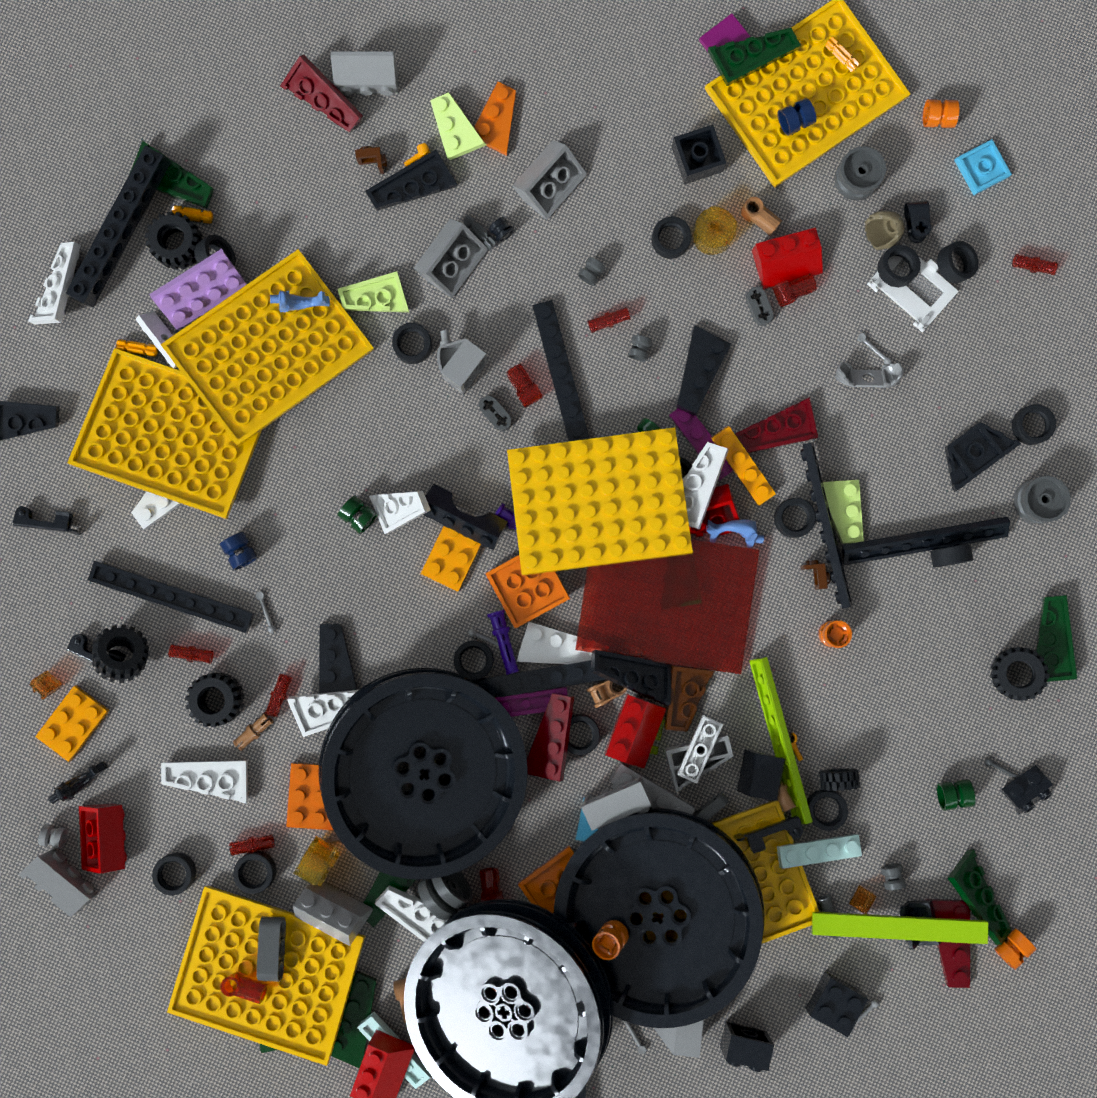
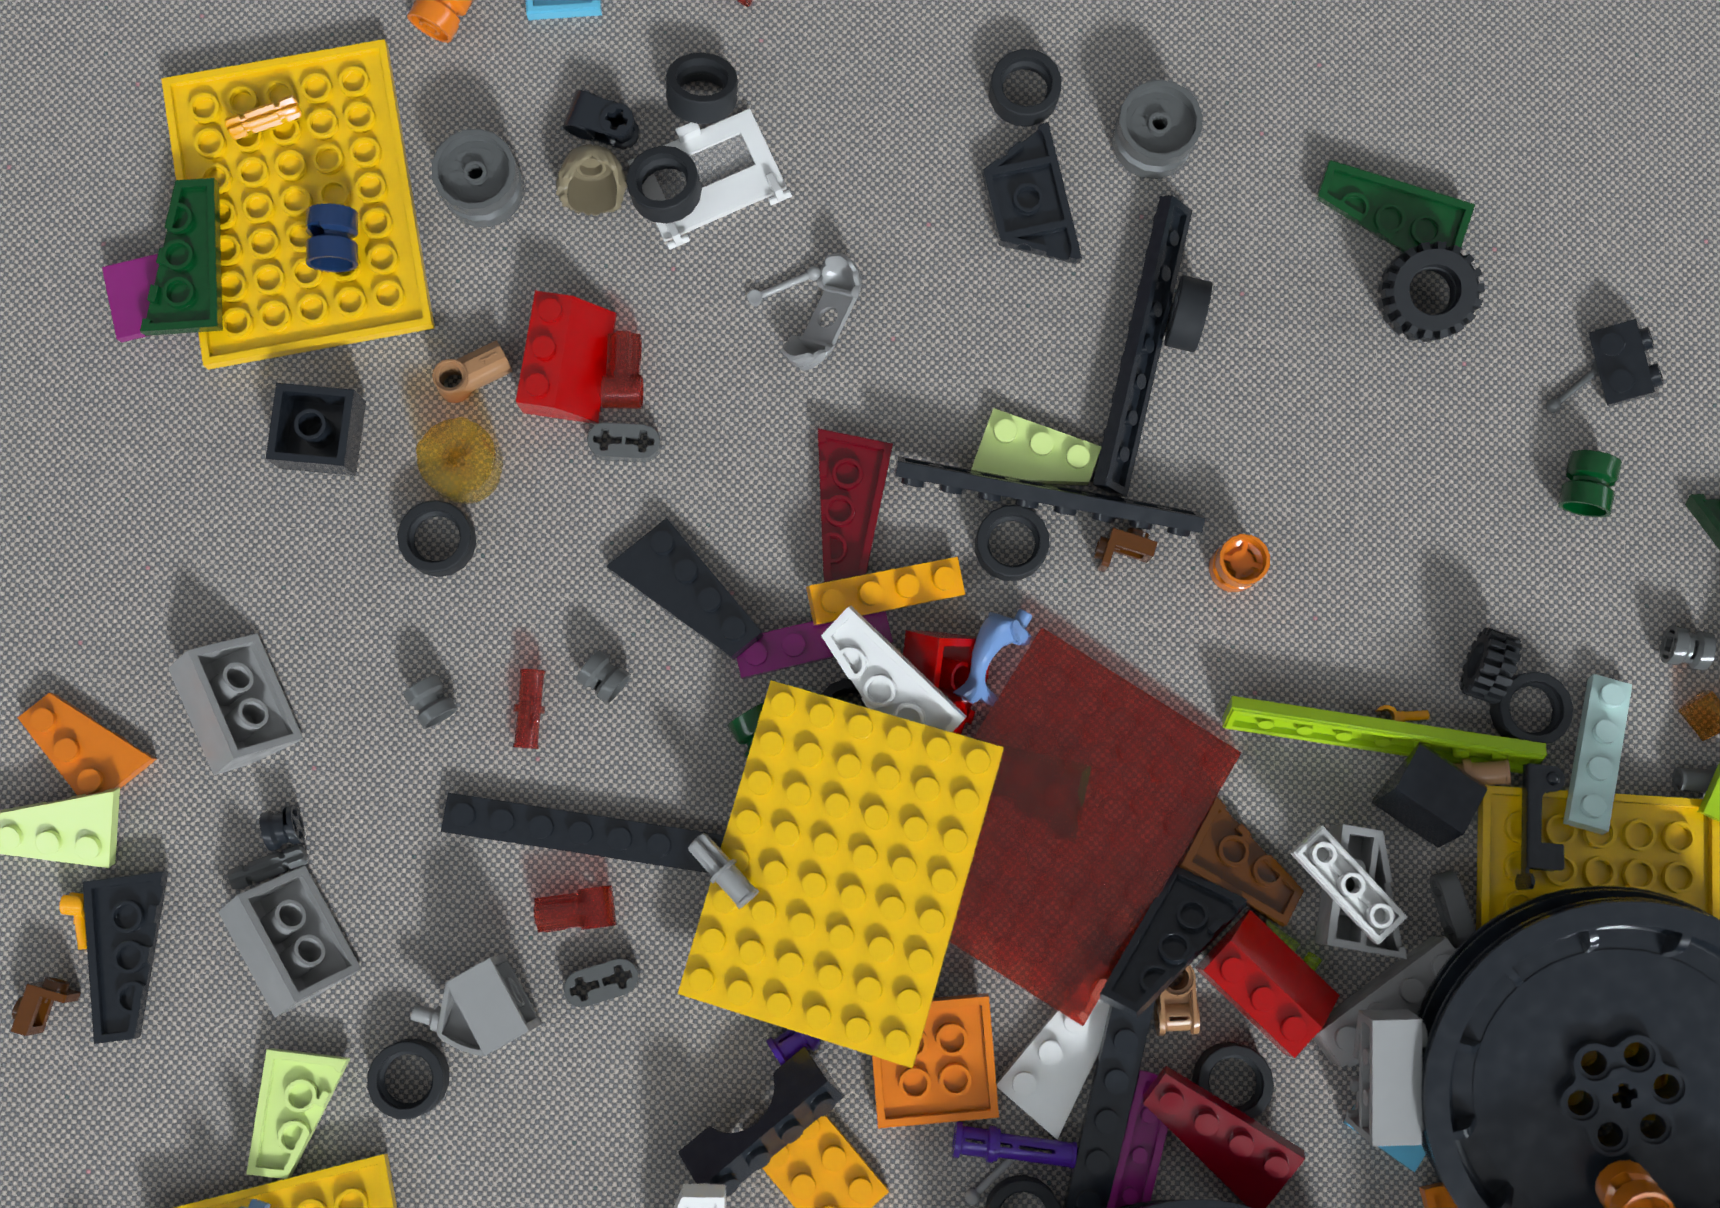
camera: 70 degrees left, 5 degrees down
none -> light grey axle [688,833,759,909]

